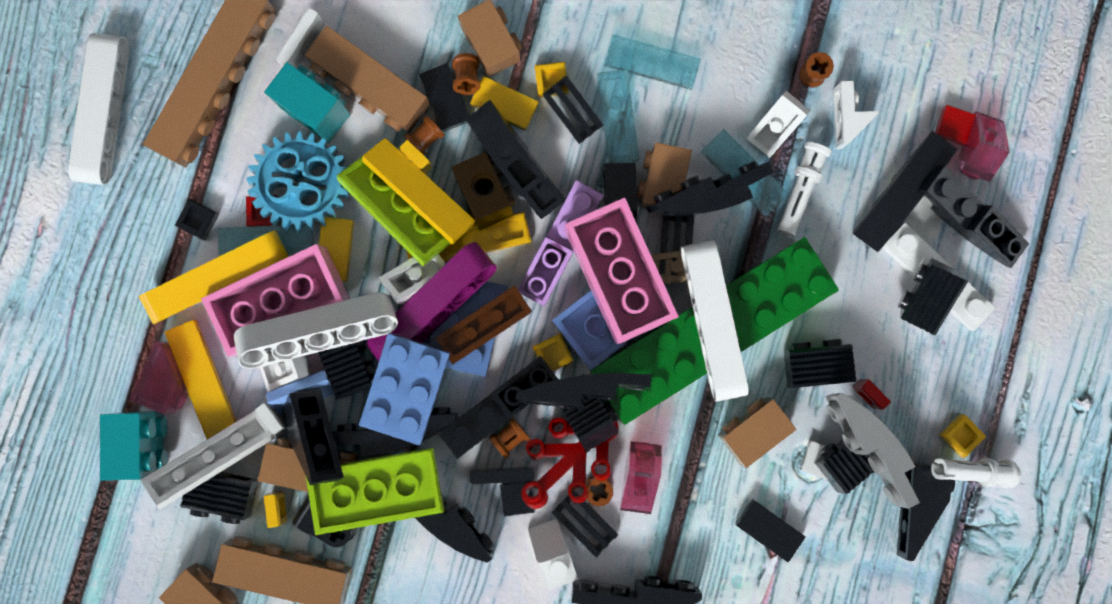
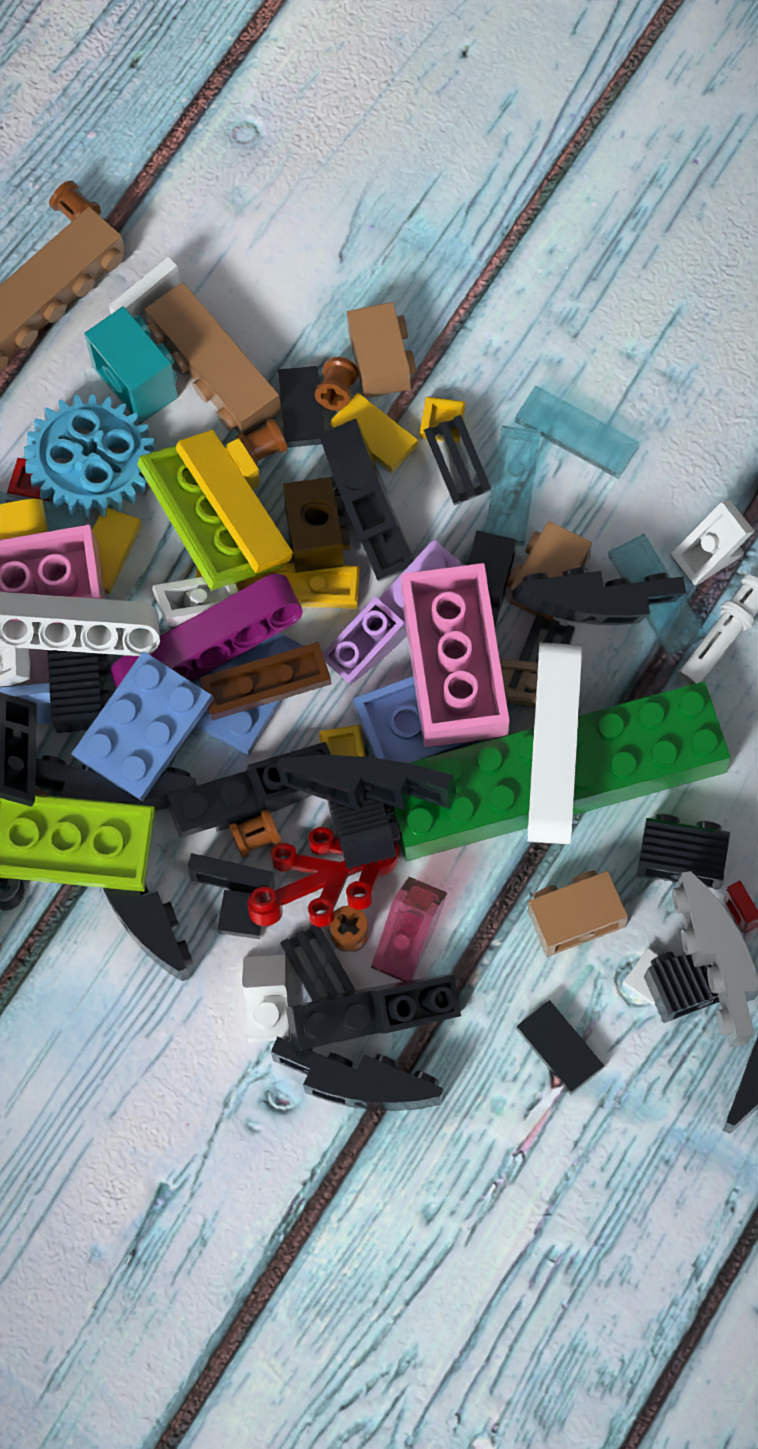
camera: 25 degrees right, 15 degrees down
none -> black slope [286,974,461,1051]

